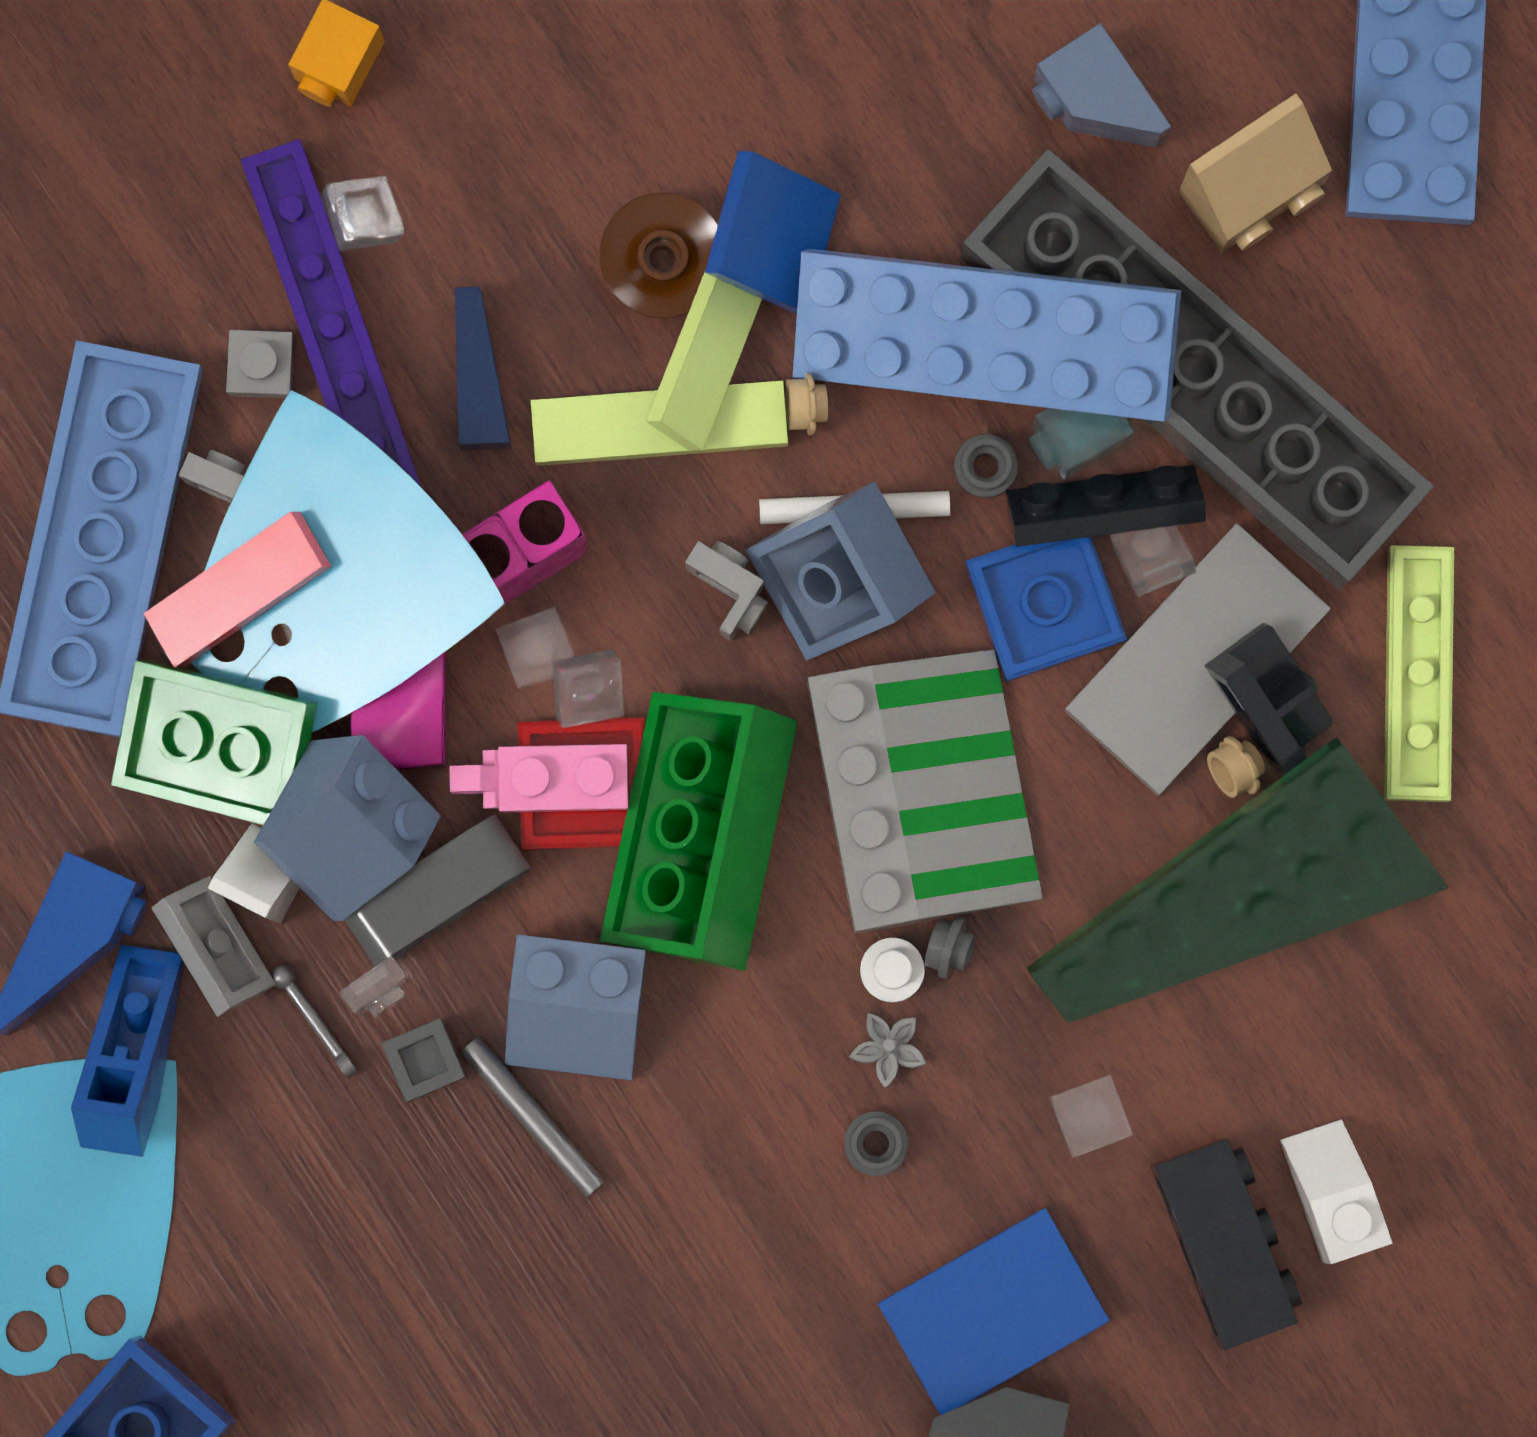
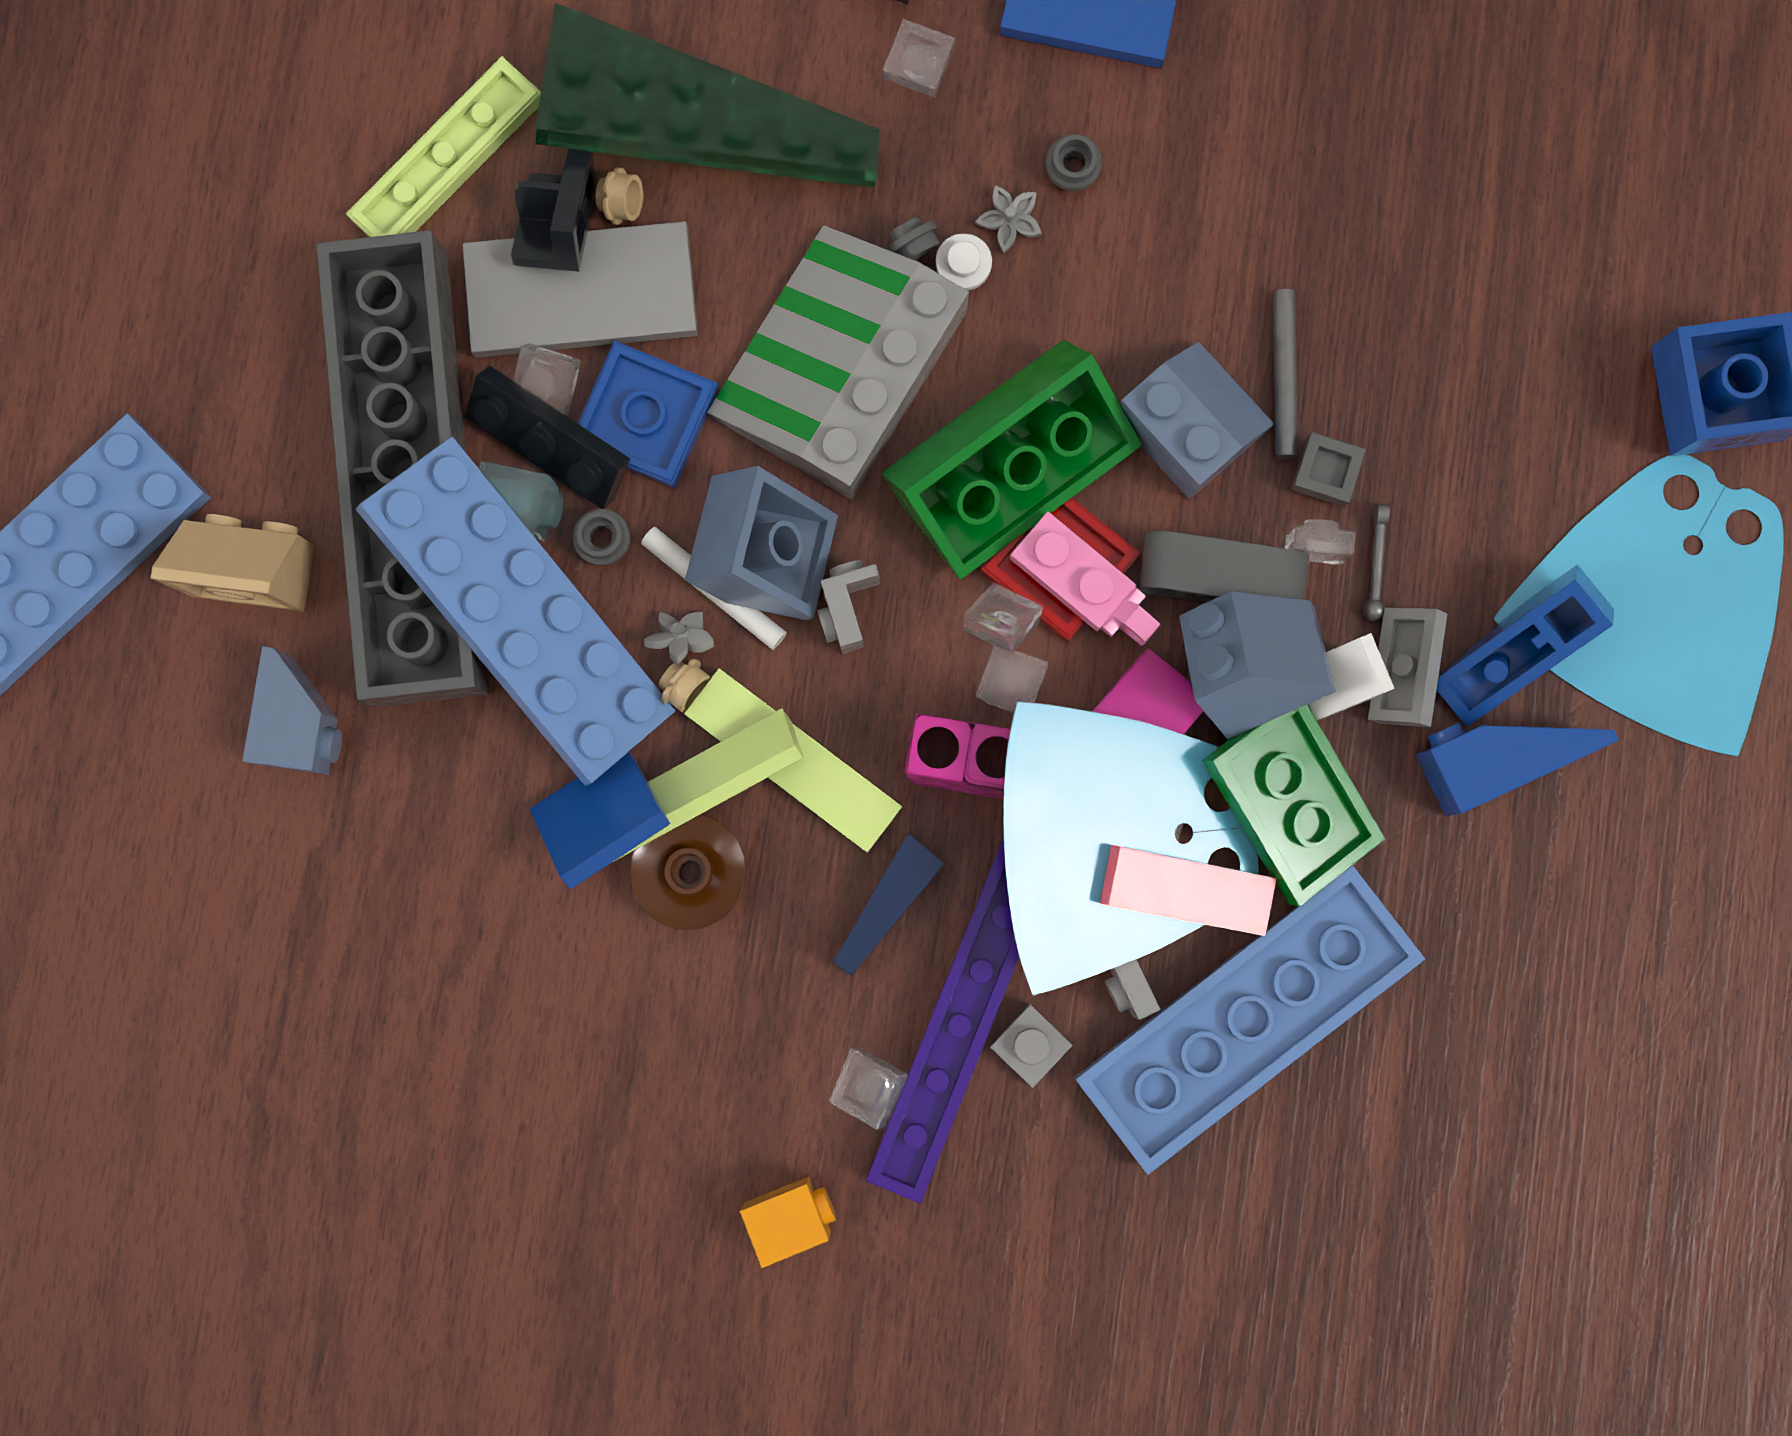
camera: 140 degrees left, 0 degrees up
none -> light grey plant [644,612,714,664]

